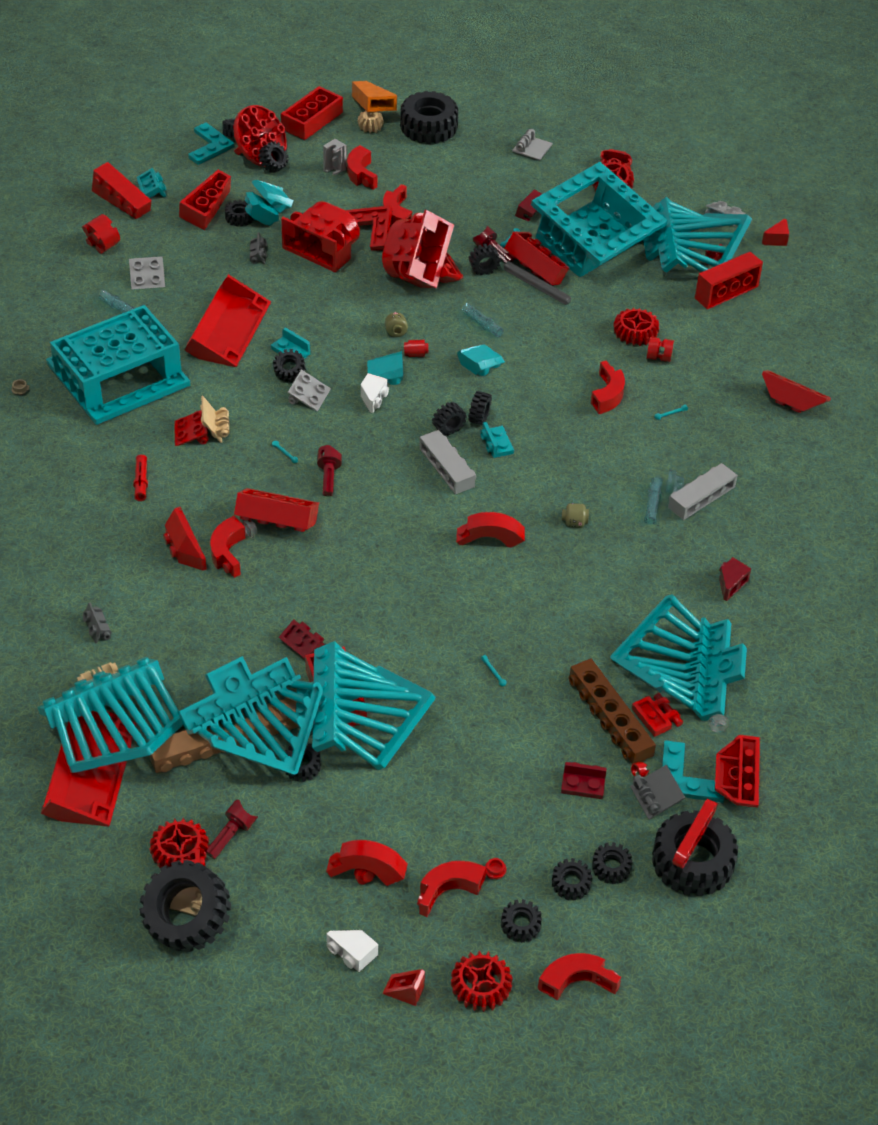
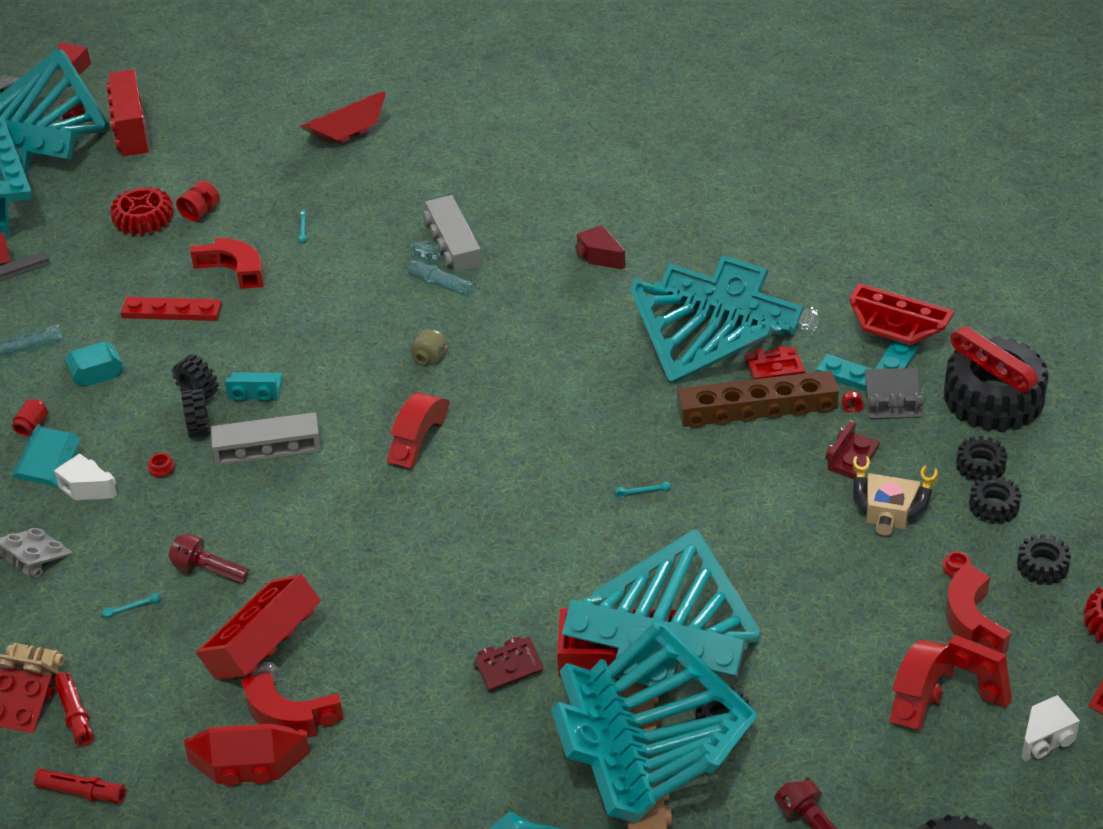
camera: 65 degrees left, 5 degrees down
none -> red pin [53,672,94,746]
none -> red plate [120,297,222,321]
none -> red plate [148,453,175,477]
none -> torso [853,456,939,535]
none -> red plate [948,635,1012,708]

